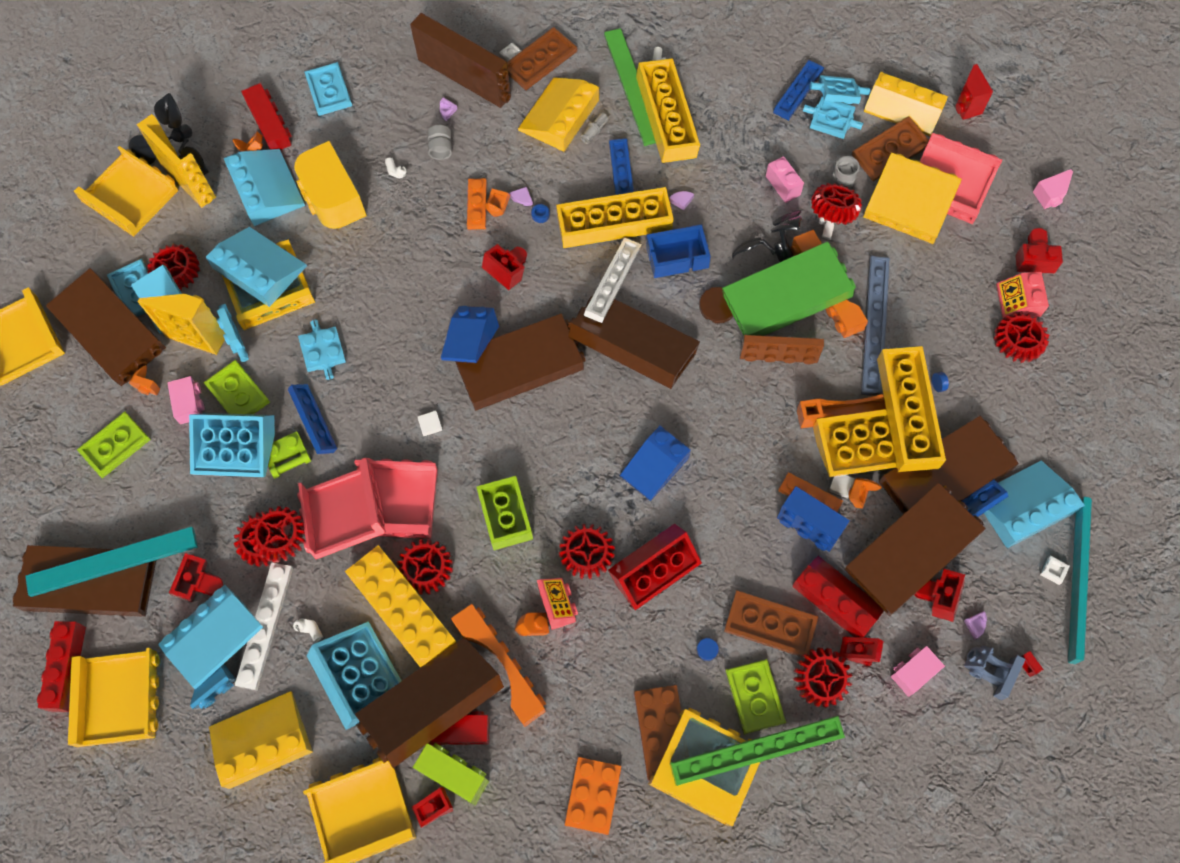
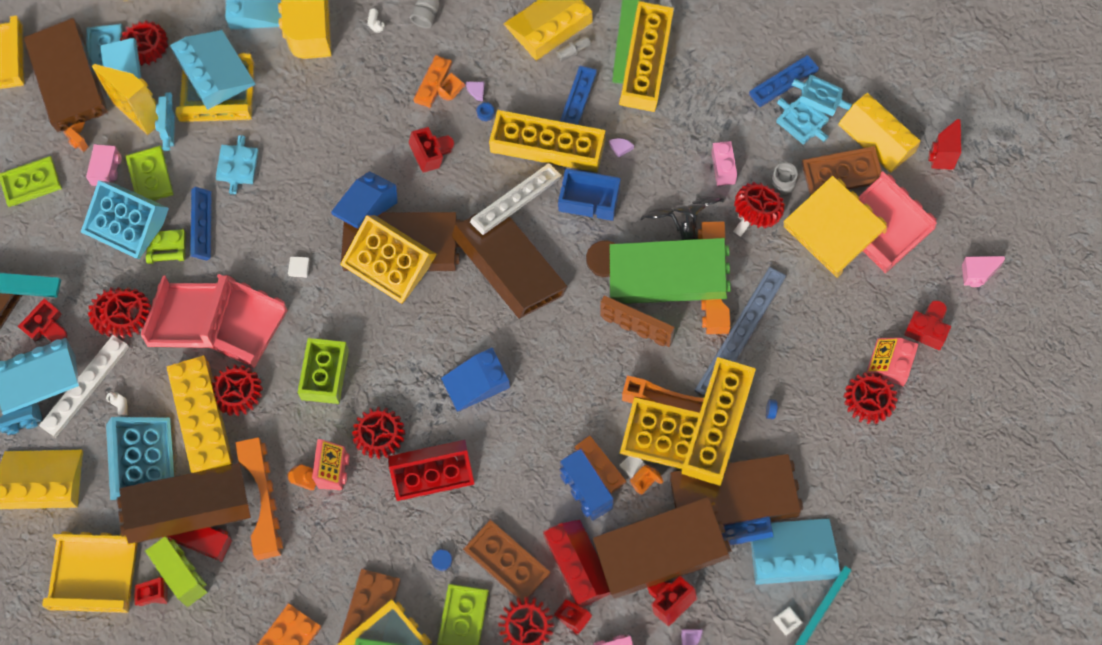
camera: 25 degrees right, 0 degrees up
none -> yellow slope [340,215,436,304]

